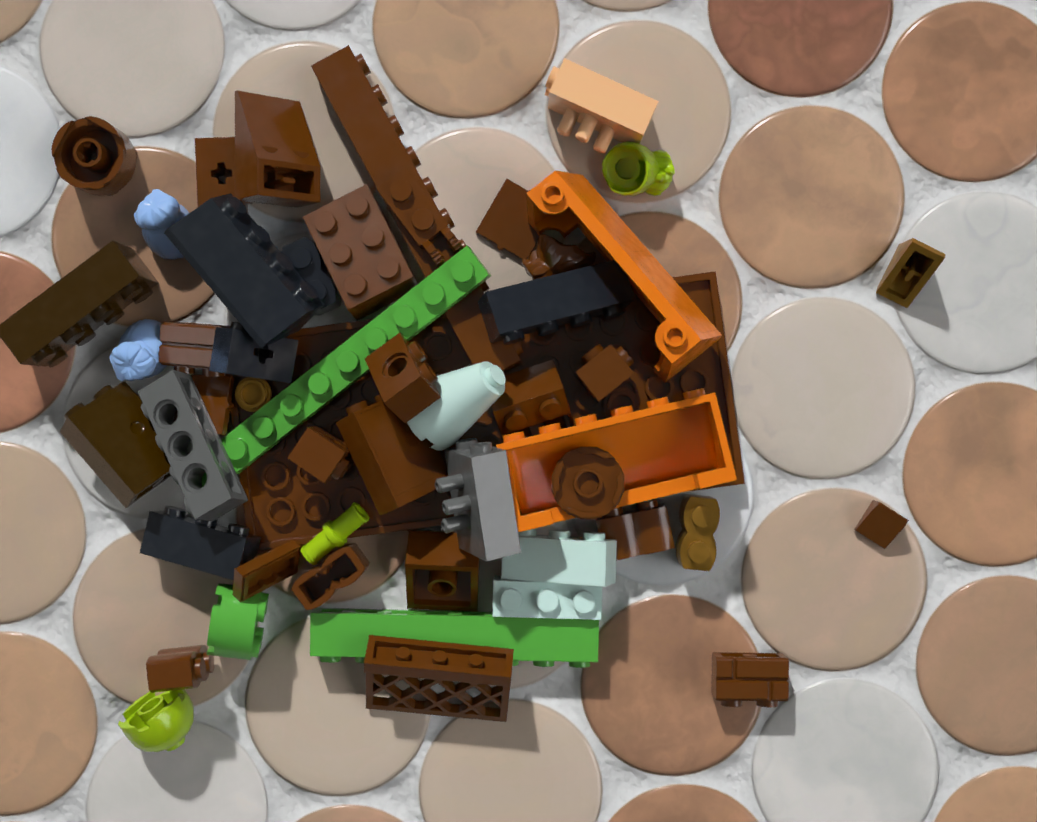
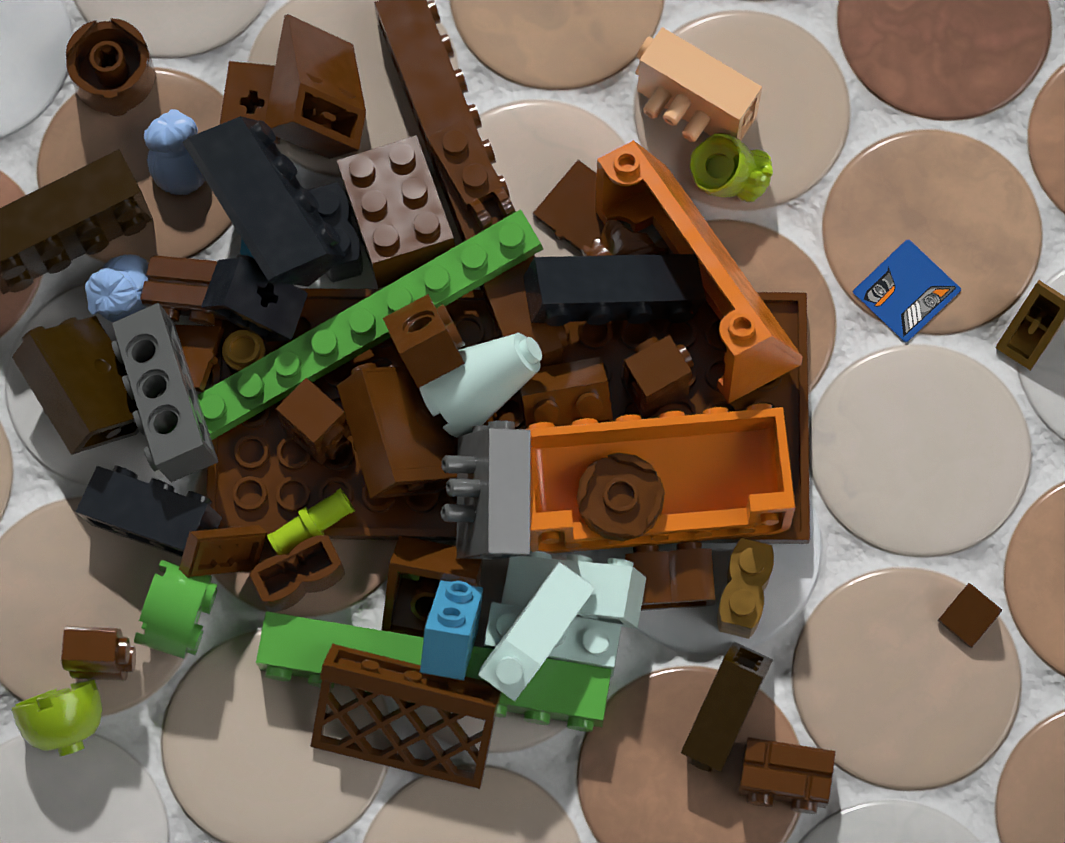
camera: 10 degrees right, 15 degrees down
none -> dark azure brick [420,580,484,680]
none -> light aqua slope [479,561,595,701]
none -> dark brown slope [681,642,773,772]
none -> blue sticker [853,239,961,342]

